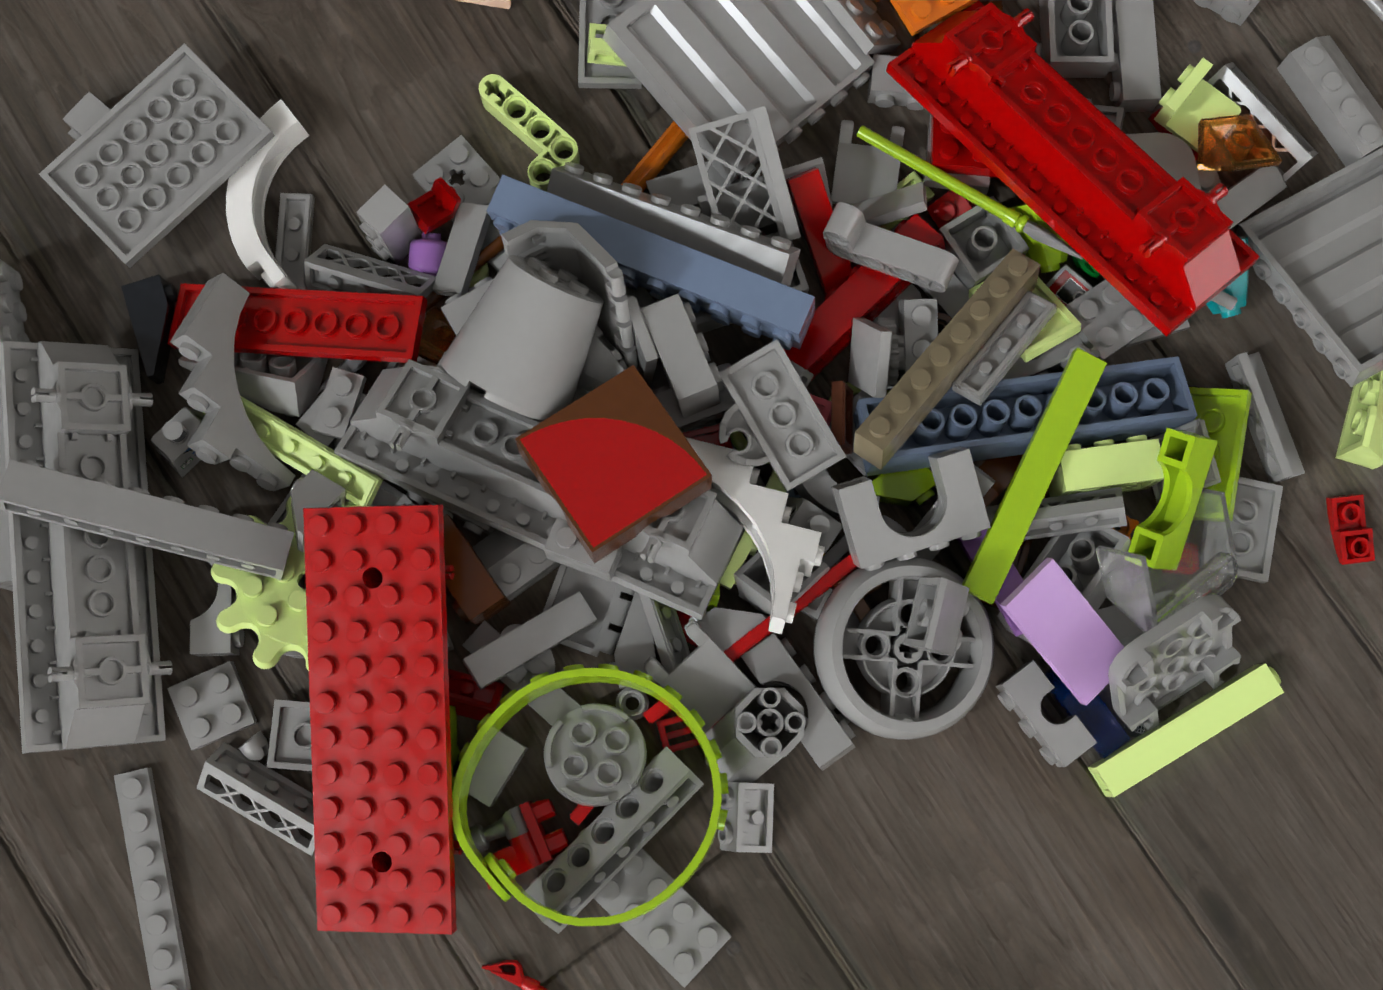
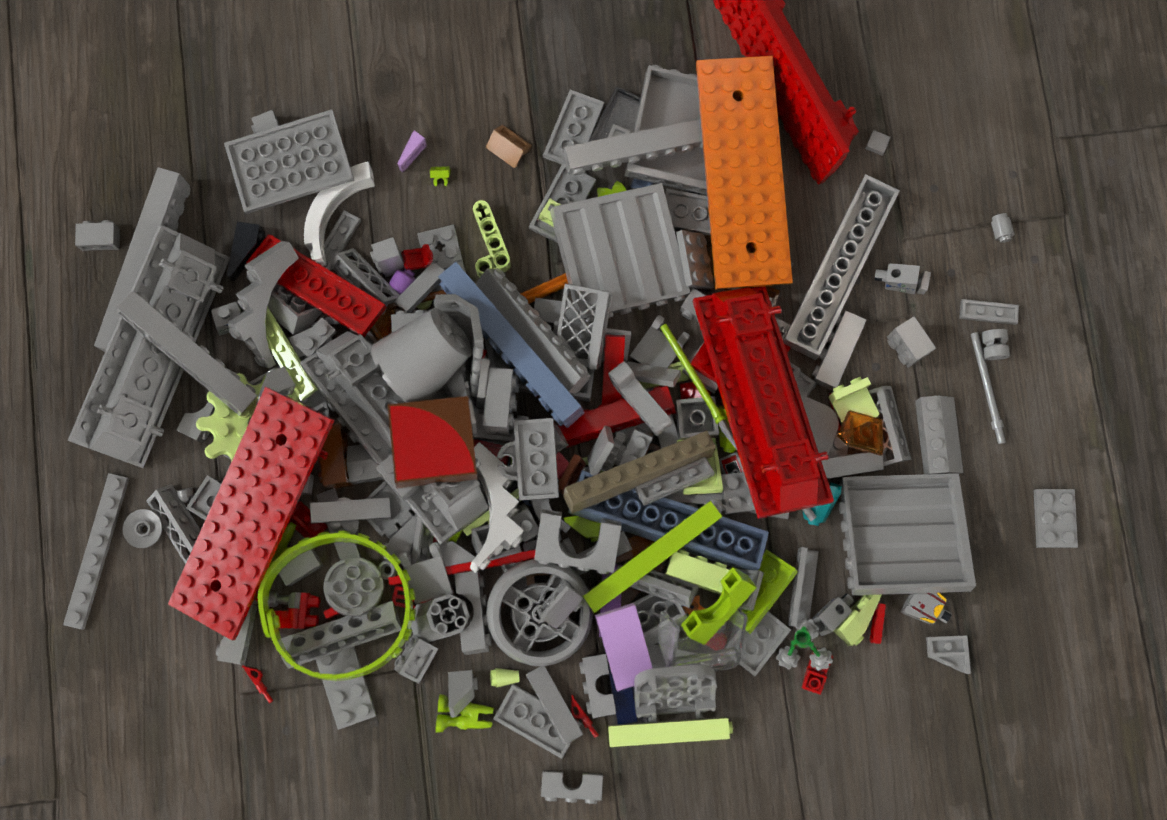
camera: 30 degrees right, 0 degrees up
light grey plate [167,661,258,750] -> none
none -> light grey dish [123,509,162,548]
none -> light grey slope [216,605,258,665]
none -> lavender slope [397,130,427,172]
none -> lime tile [430,166,450,186]
none -> lime piece [436,694,494,733]
none -> light grey slope [448,670,478,718]
none -> yellowish green cone [490,668,519,688]
none -> light grey tile [493,684,582,759]
none -> light grey tile [526,666,583,745]
none -> light grey arch [541,770,603,804]
none -> red hand [571,695,598,738]
none -> light grey plant [776,619,833,671]
none -> light grey torso [811,593,854,636]

